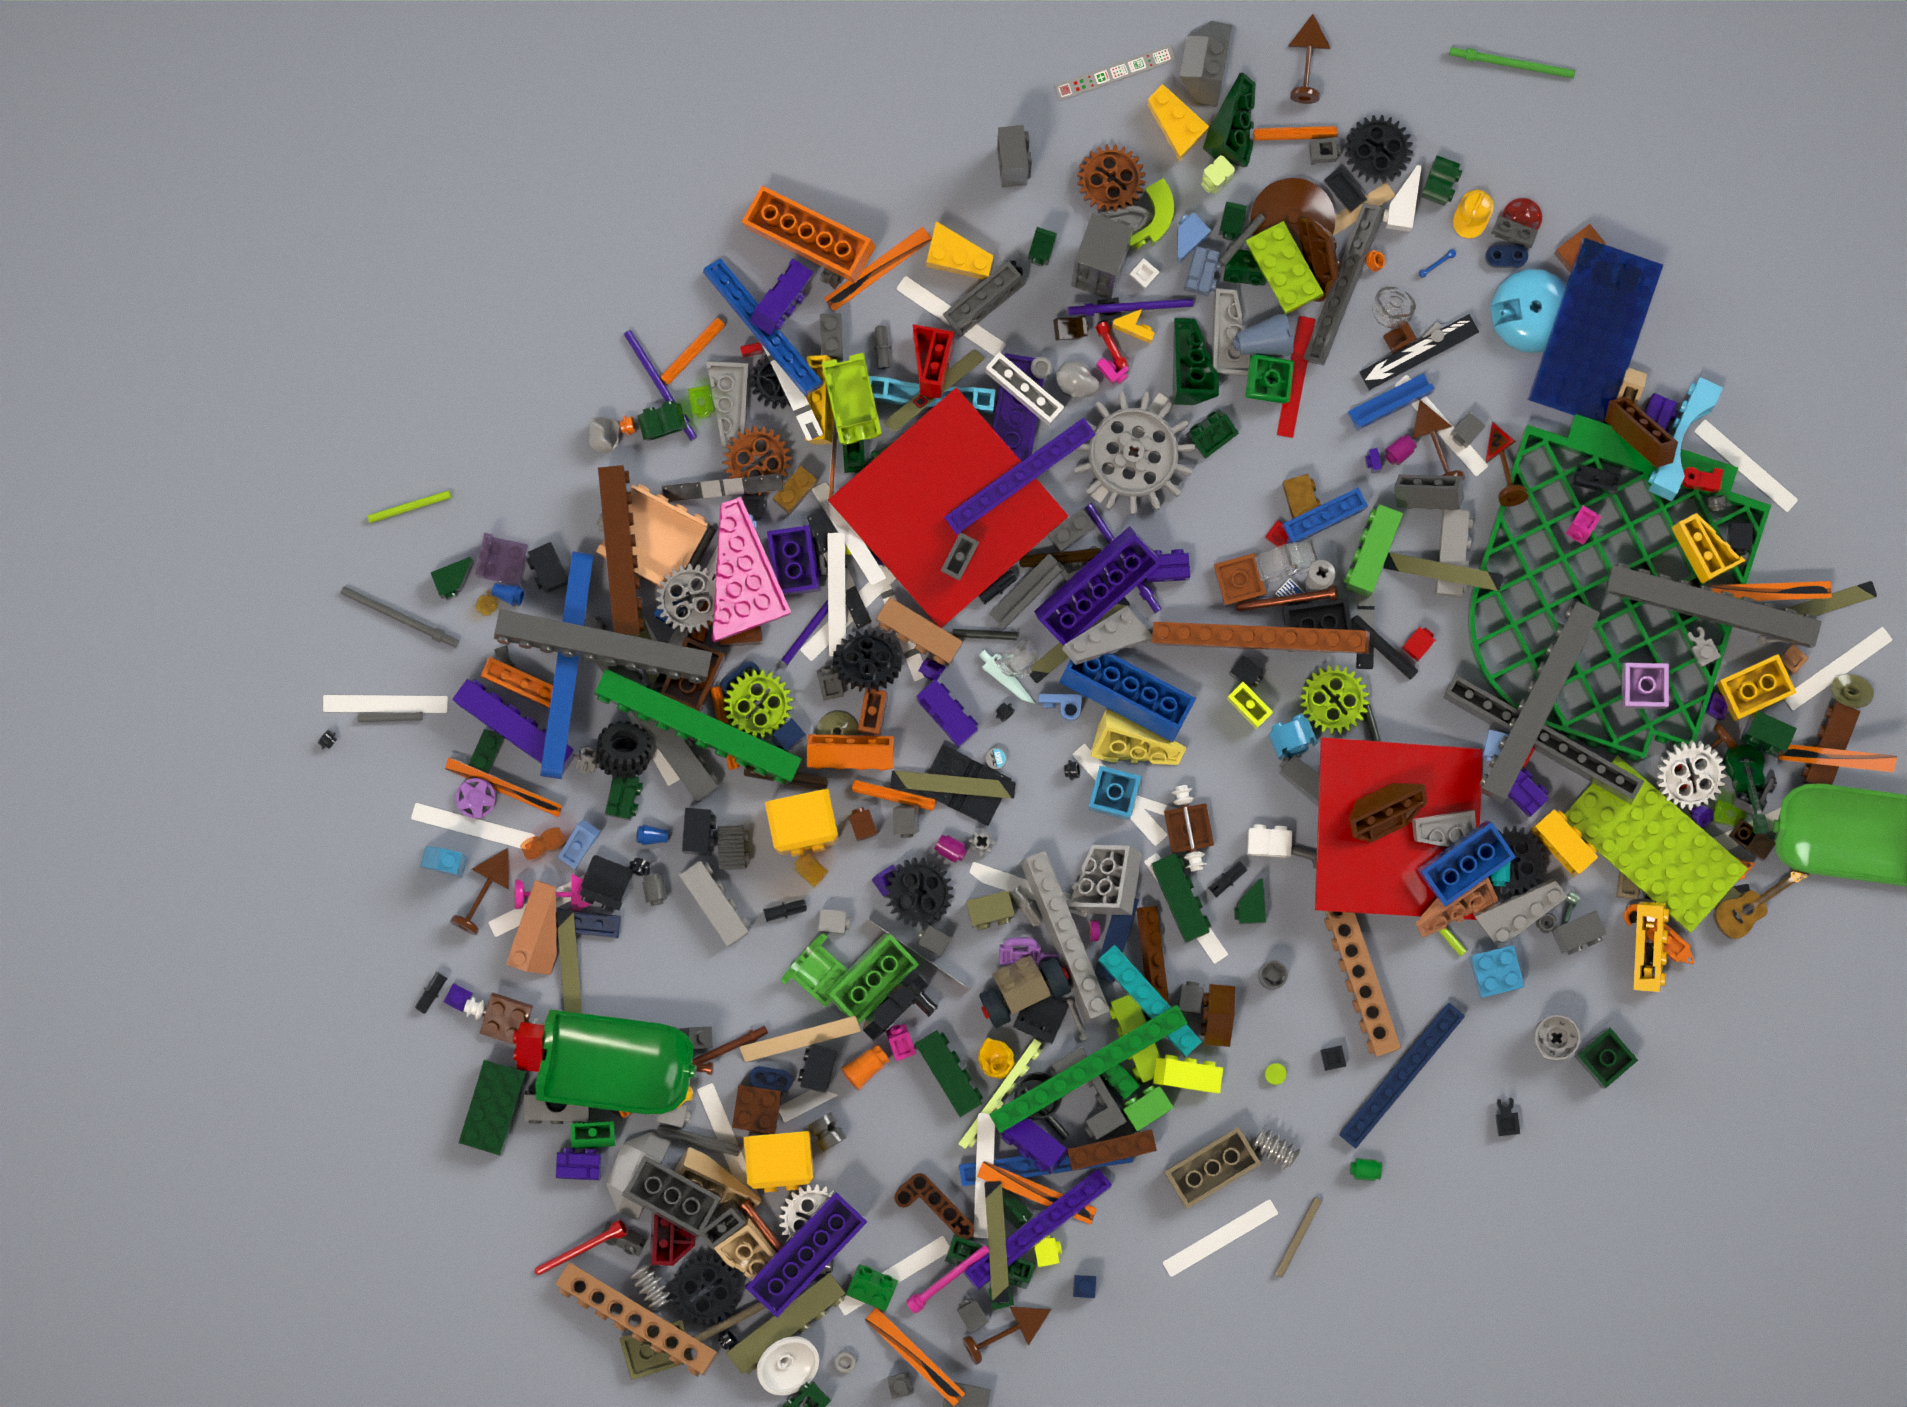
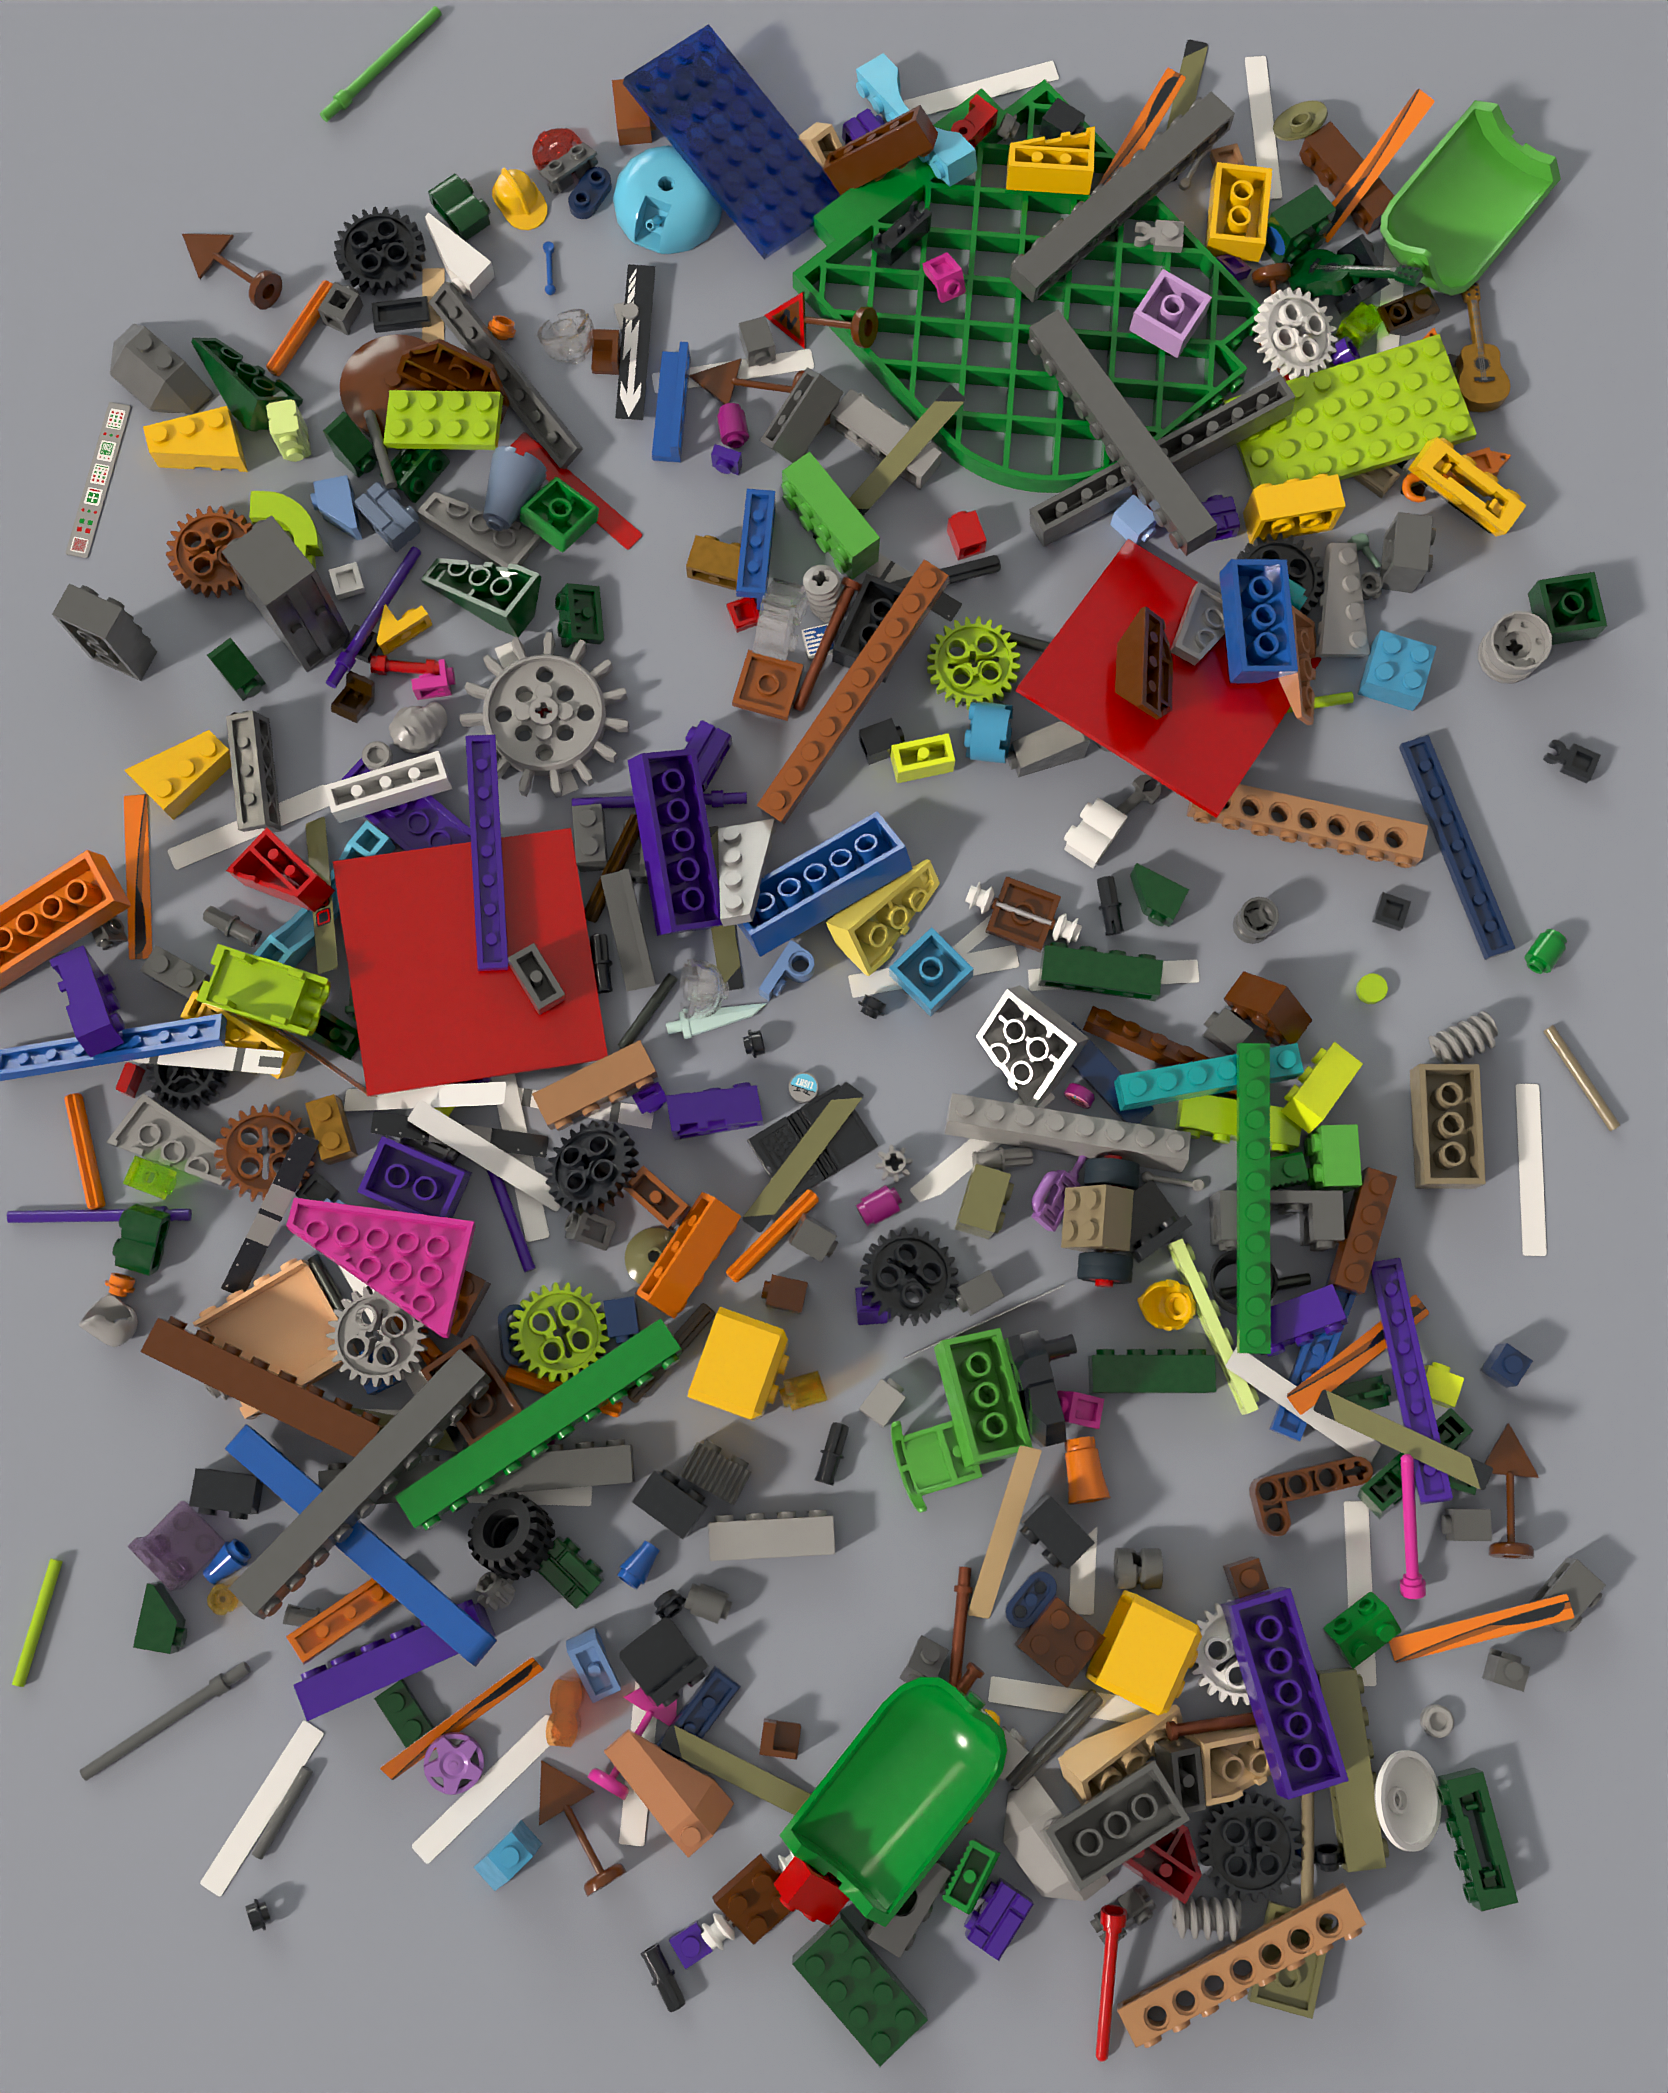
camera: 60 degrees left, 5 degrees down
none -> reddish brown panel [759,1718,801,1760]
none -> reddish brown brick [1223,1556,1269,1598]

